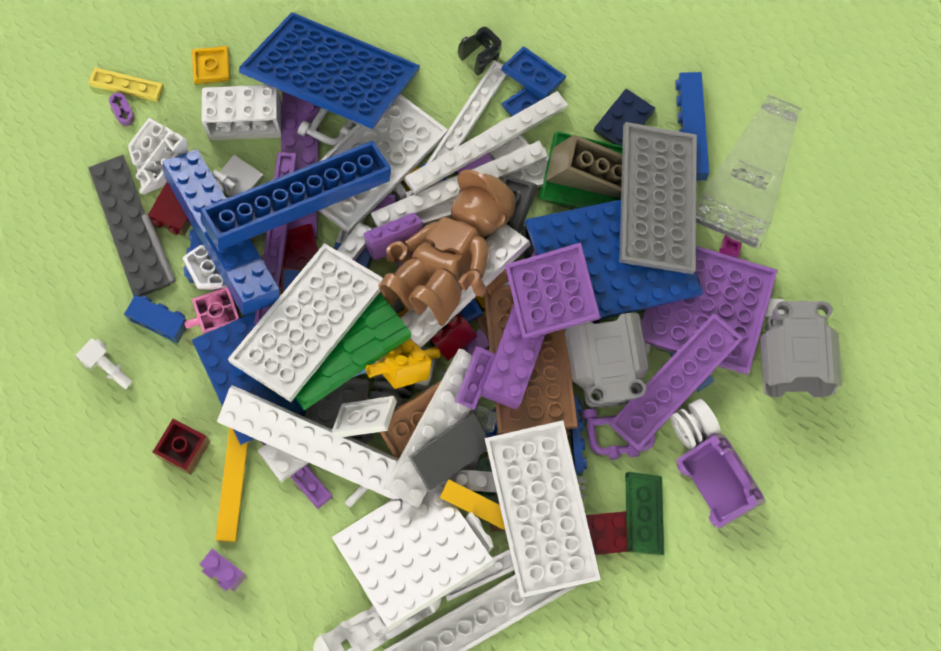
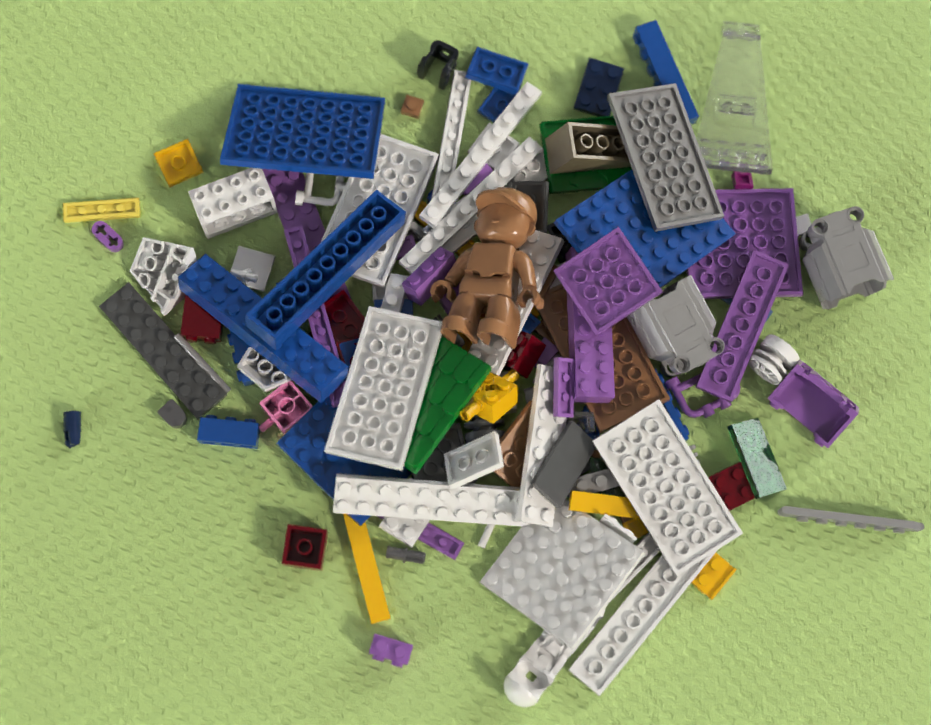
camera: 30 degrees left, 5 degrees up
white brick [76,338,133,390] -> none
none -> dark blue hinge [63,411,81,449]
none -> flat silver piece [158,399,187,429]
none -> flat silver axle [386,546,426,564]
none -> medium nougat plate [401,95,424,119]
none -> yellow tile [622,518,648,538]
none -> yellow plate [691,553,737,600]
none -> light grey hinge [777,506,924,534]

